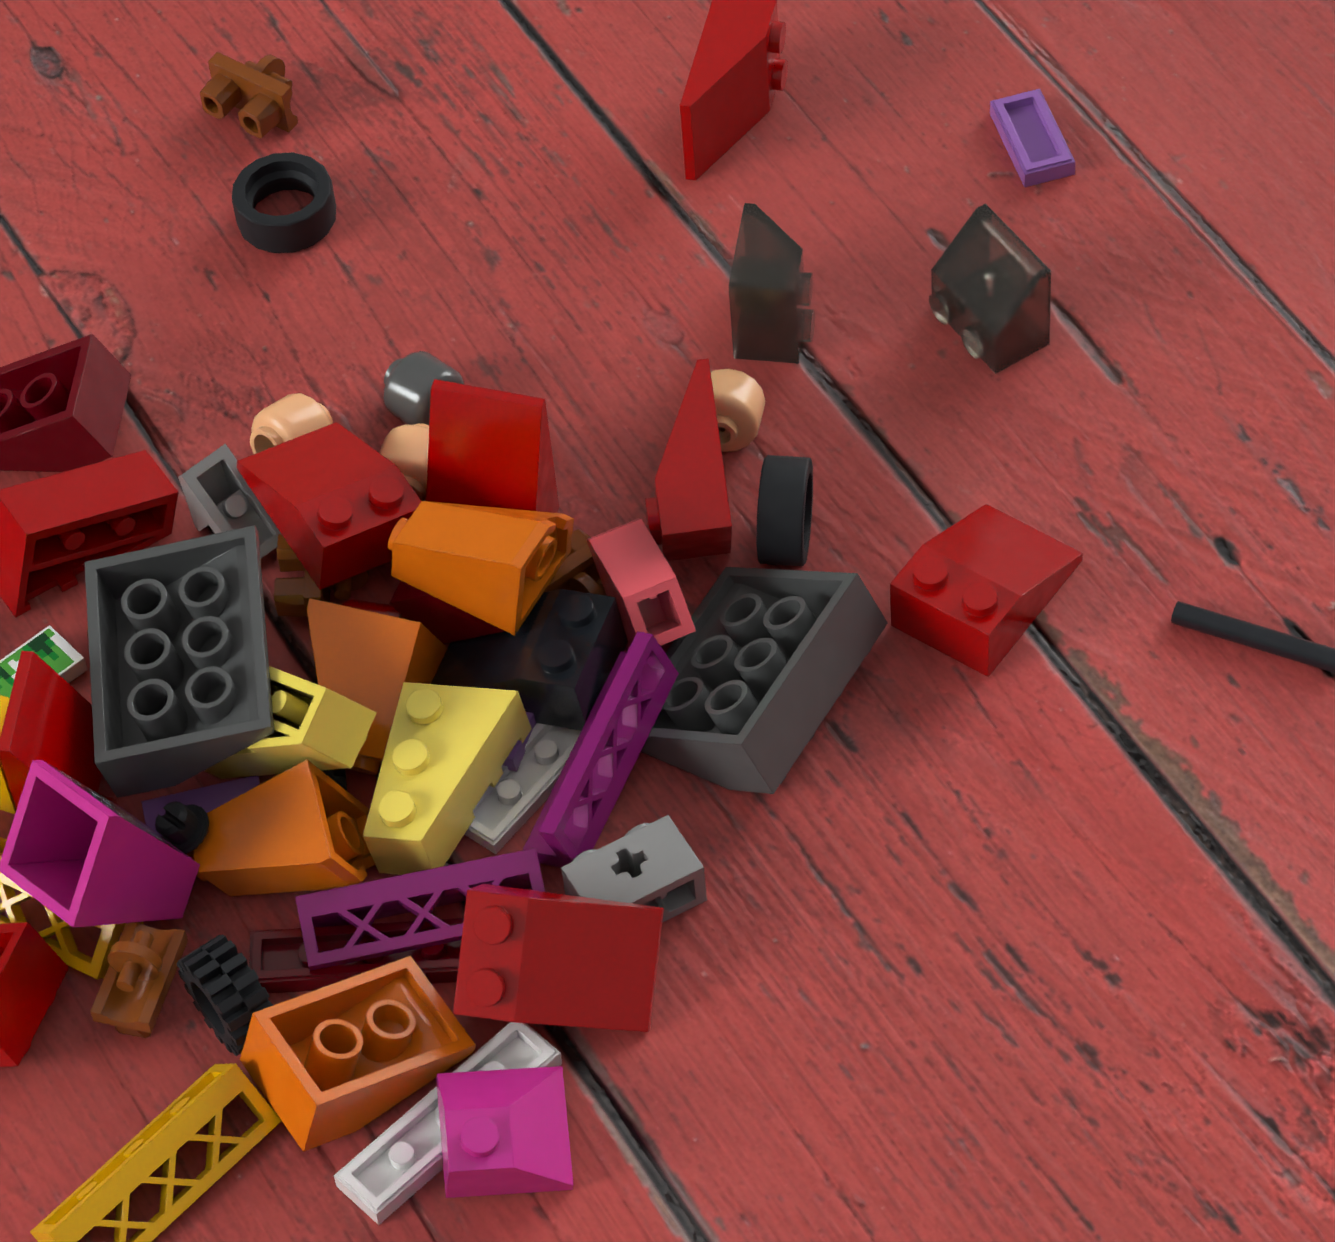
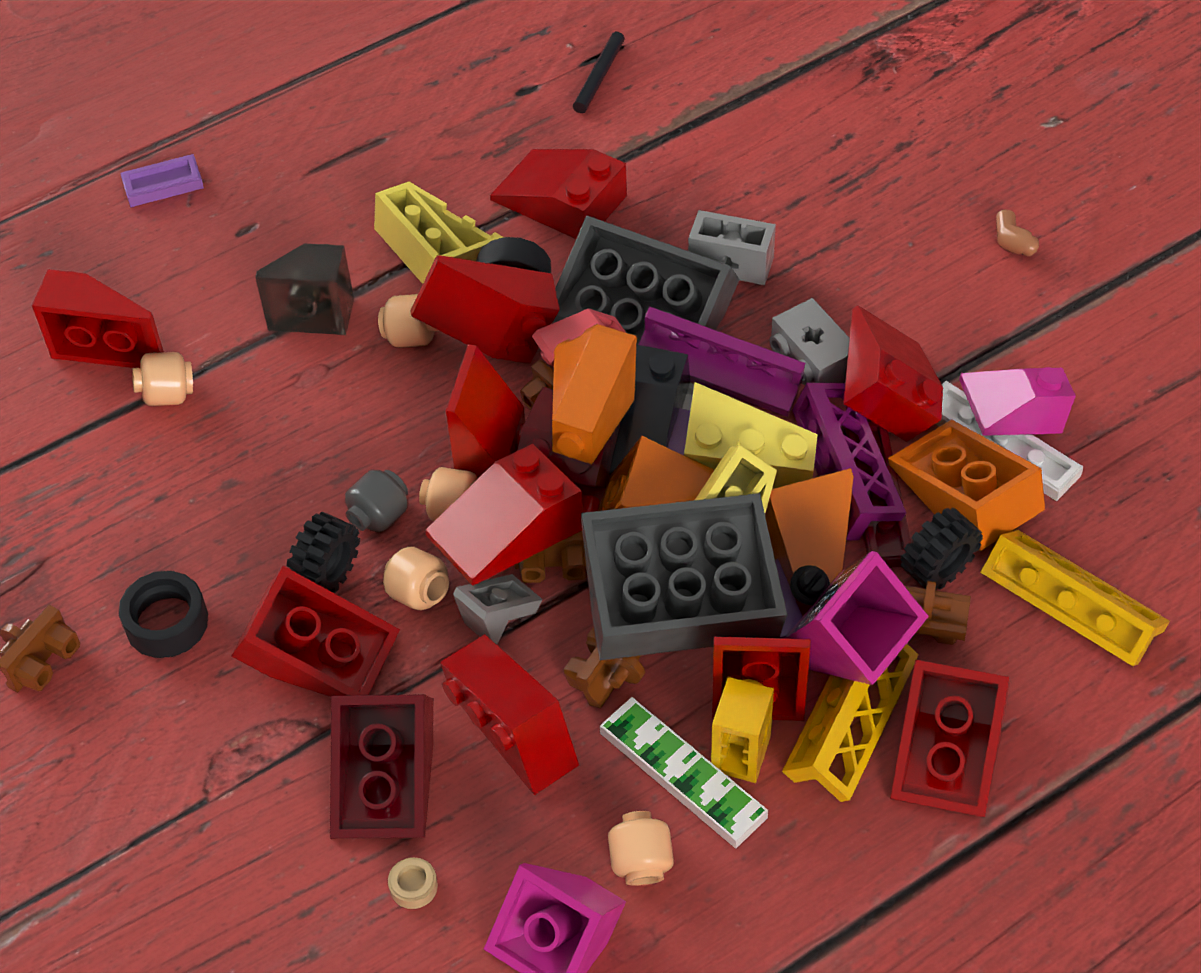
camera: 95 degrees left, 0 degrees up
clear smoke slope [929,203,1051,374] -> none
none -> light nougat head [132,352,193,406]
none -> red slope [231,565,400,697]
none -> black tyre [286,512,360,593]
none -> light yellow wedge [374,182,503,284]
none -> light grey brick [688,210,776,285]
none -> nougat arm [996,210,1039,257]

